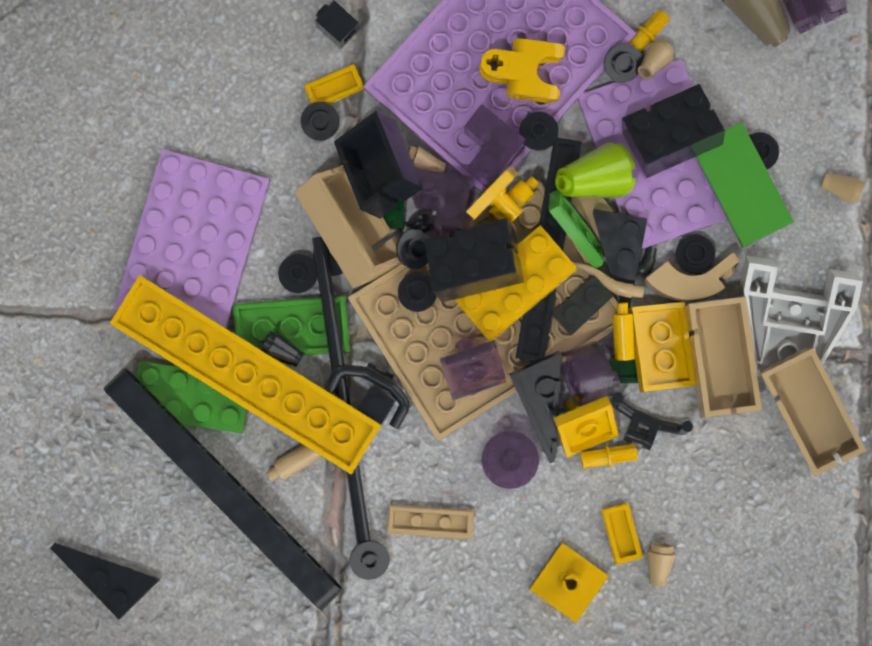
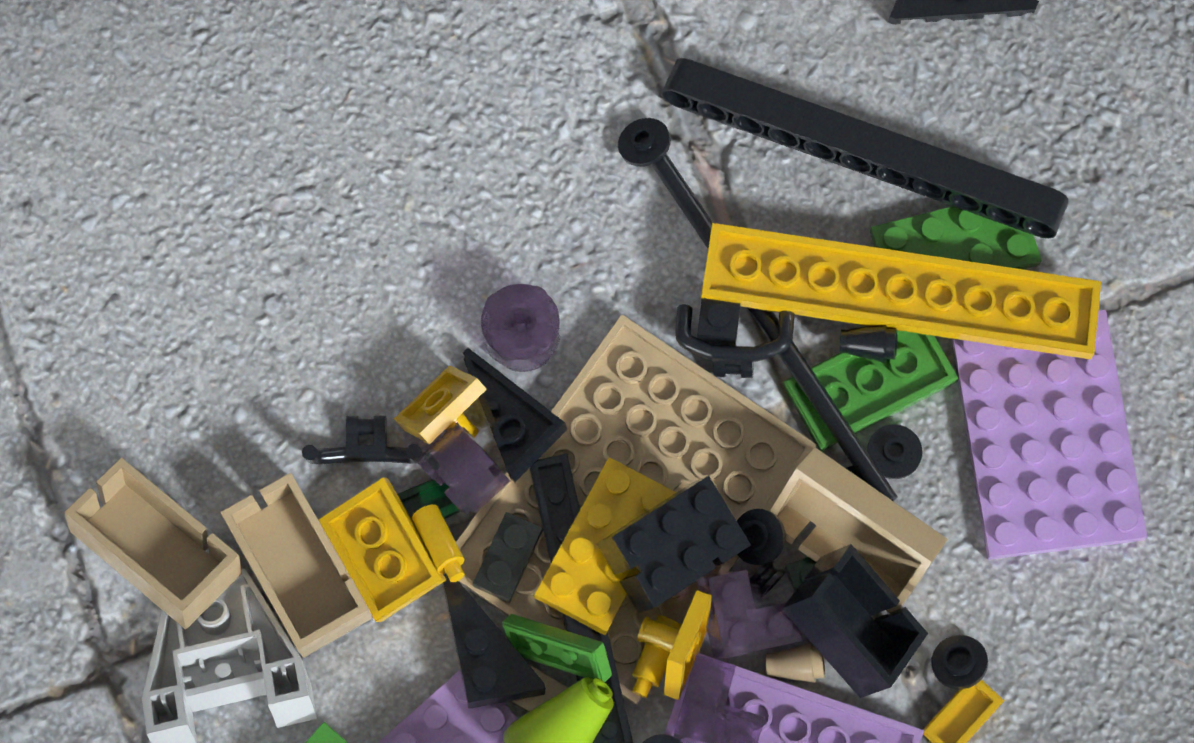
camera: 160 degrees right, 10 degrees down
tan cylinder [266,445,322,482] -> none
tan tile [387,505,474,539] -> none
black piece [398,272,437,312] -> none
clear purple tile [440,339,506,400] -> none
yellow tile [529,542,609,623] -> none
tan animal [573,262,644,298] -> none
yellow axle [580,444,638,470] -> none
yellow tile [601,503,643,565] -> none
pearl dark grey animal [637,246,657,277] -> none
tan arch [643,253,740,303] -> none
tan cone [647,542,676,586] -> none
black piece [675,234,715,274] -> none

